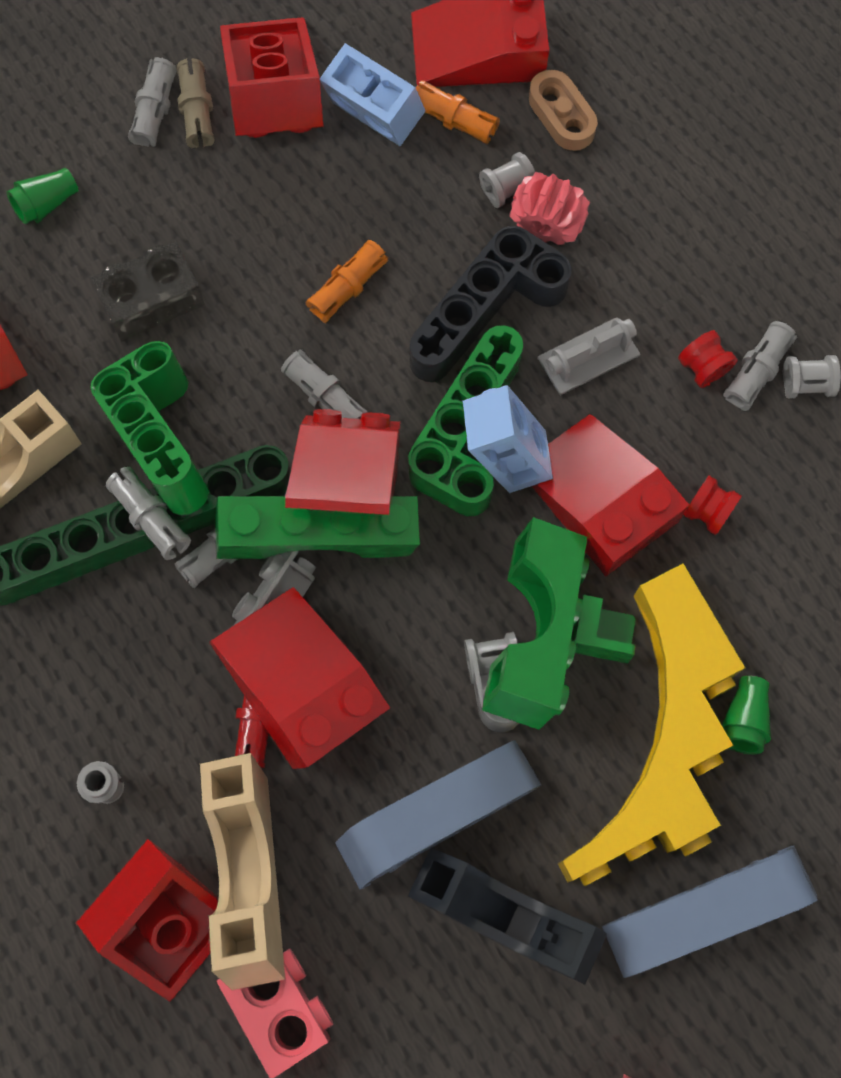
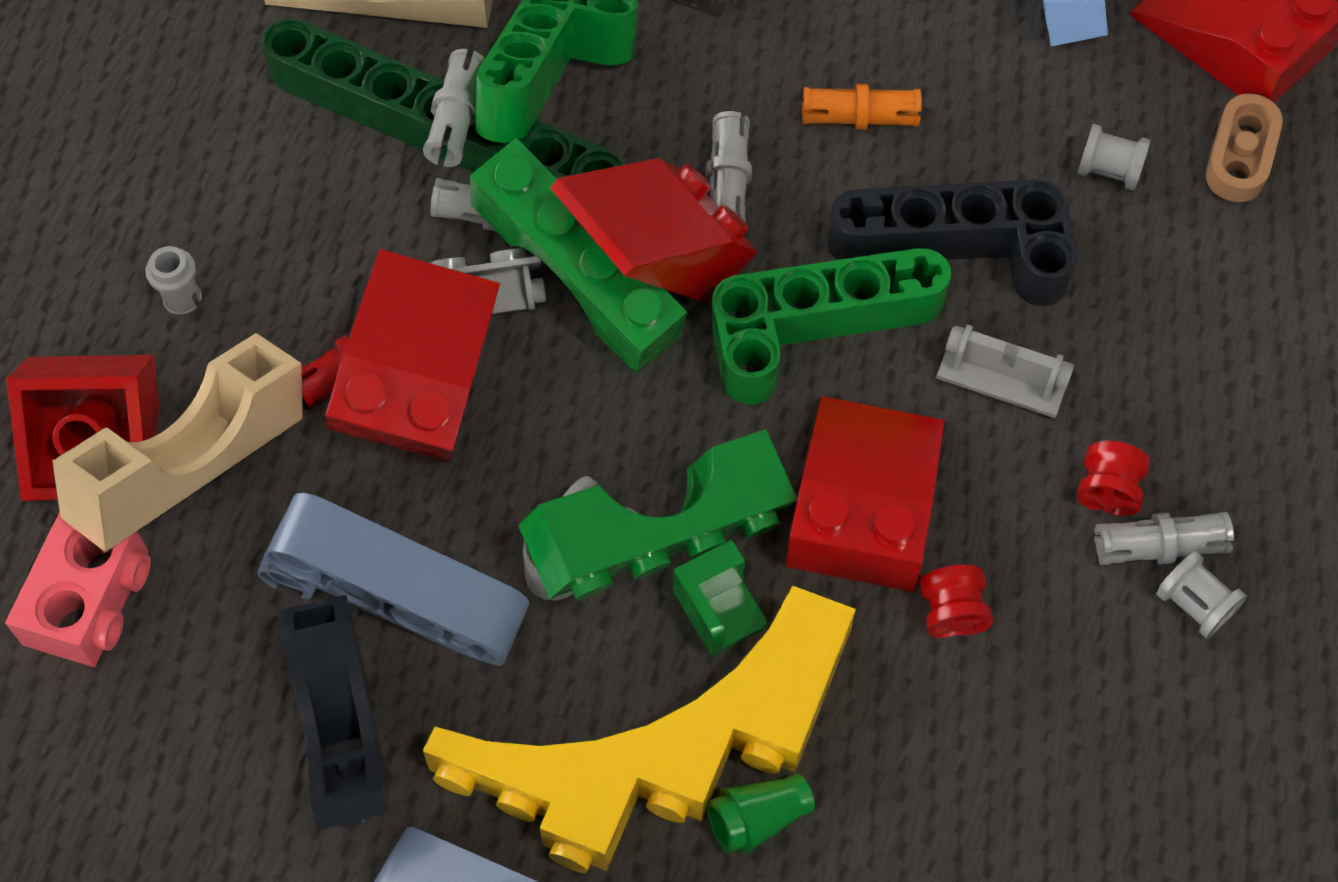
camera: 50 degrees right, 10 degrees down
orange pin [416,80,500,145] -> none
light blue brick [463,385,553,493] -> none
coral gear [510,172,590,245] -> none

